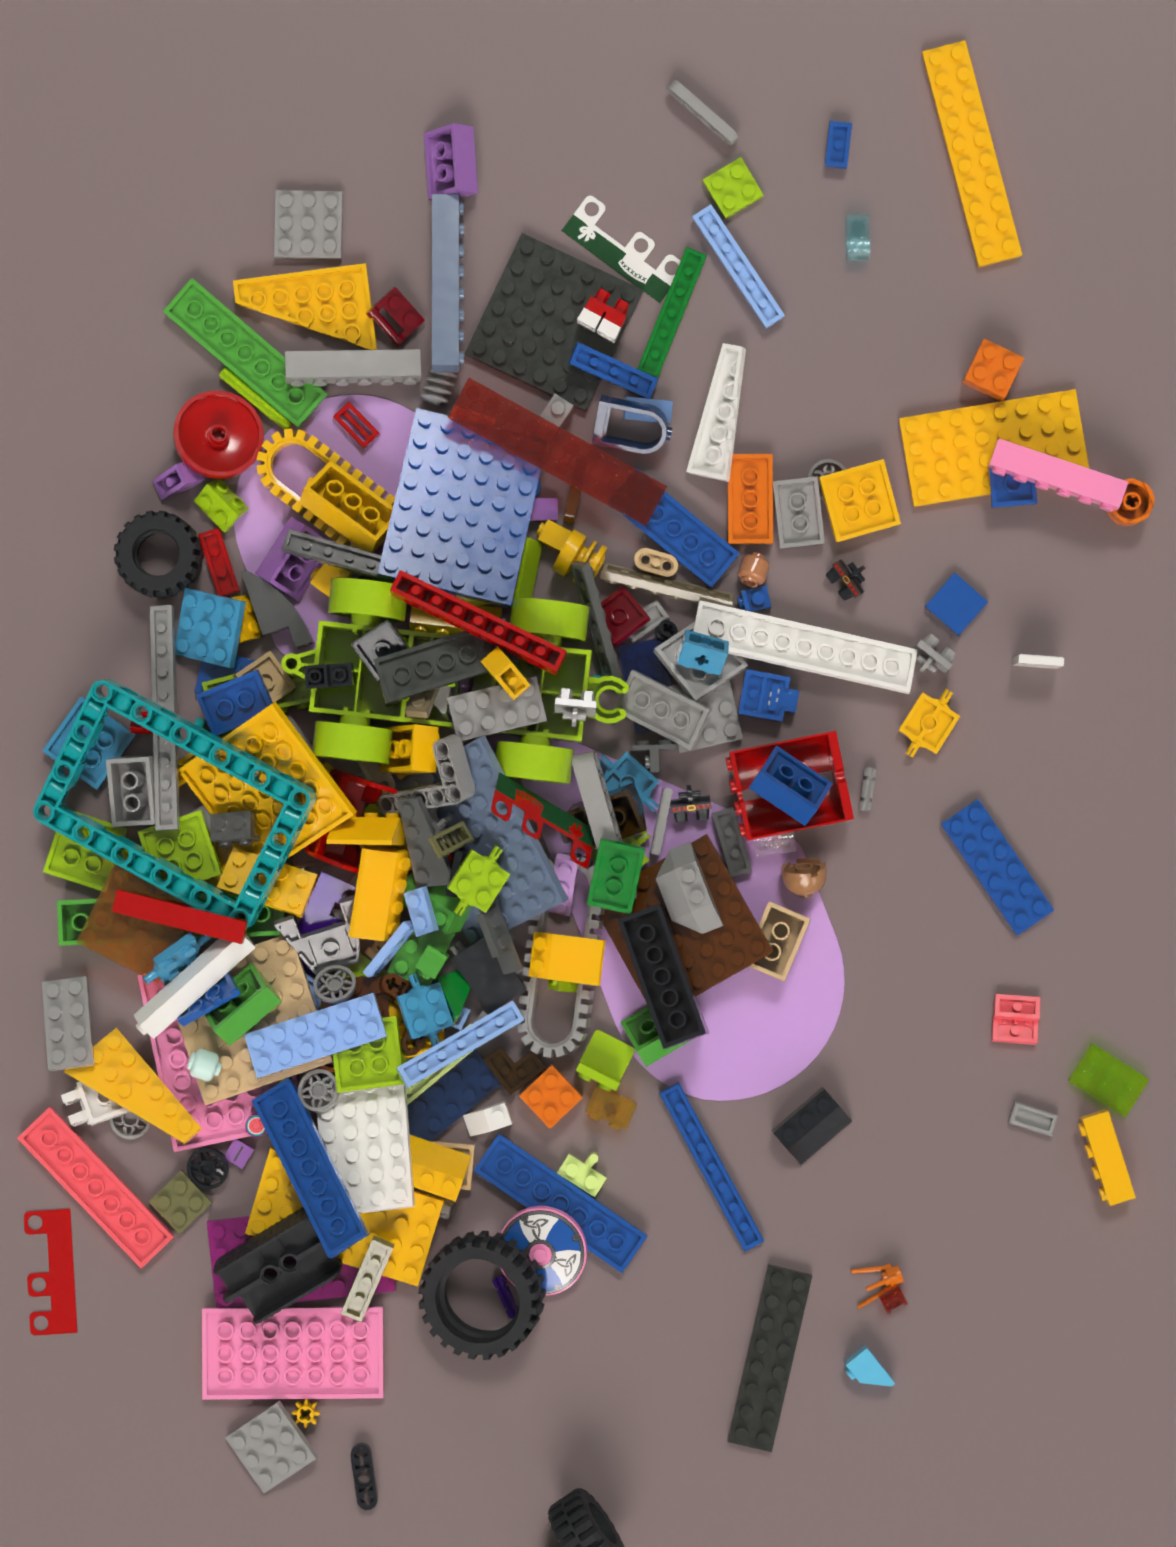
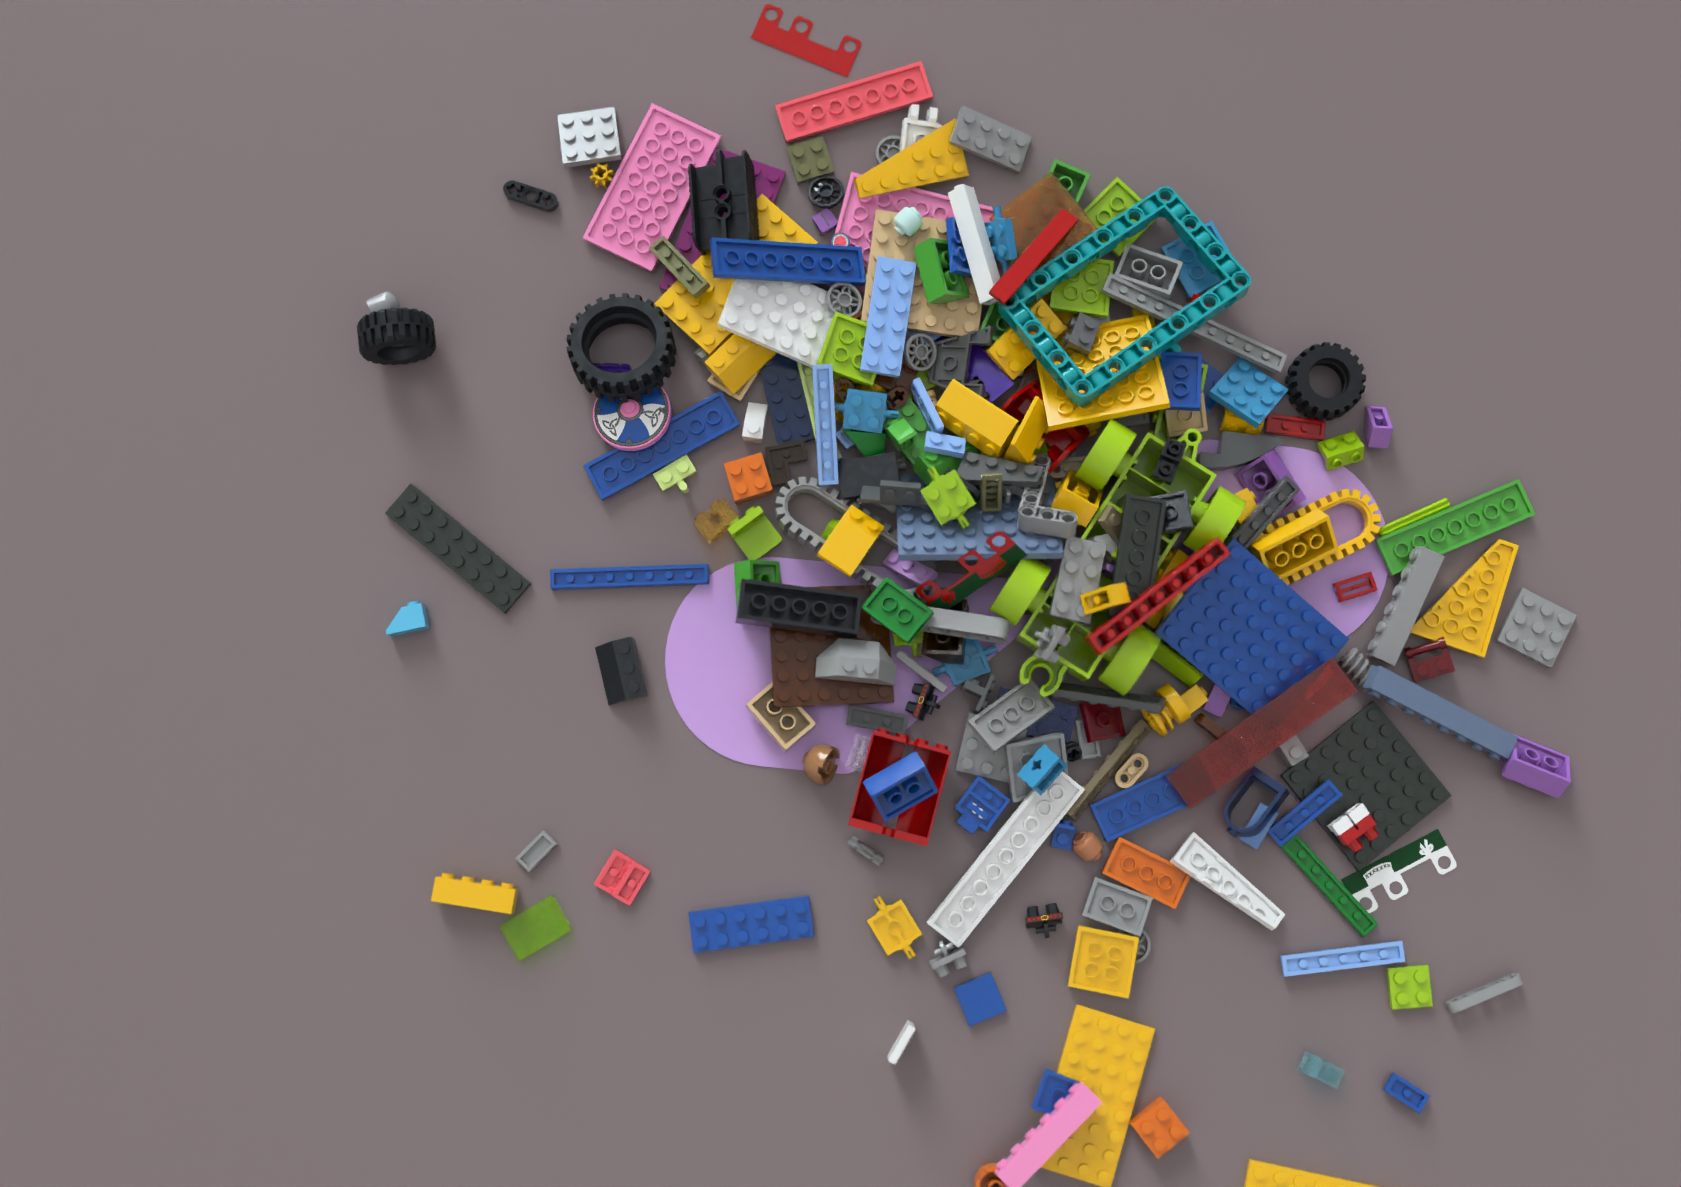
camera: 115 degrees right, 5 degrees down
red dish [173,390,264,479] -> none
orange plant [851,1263,904,1309] -> none
clear red bush [878,1286,908,1315] -> none

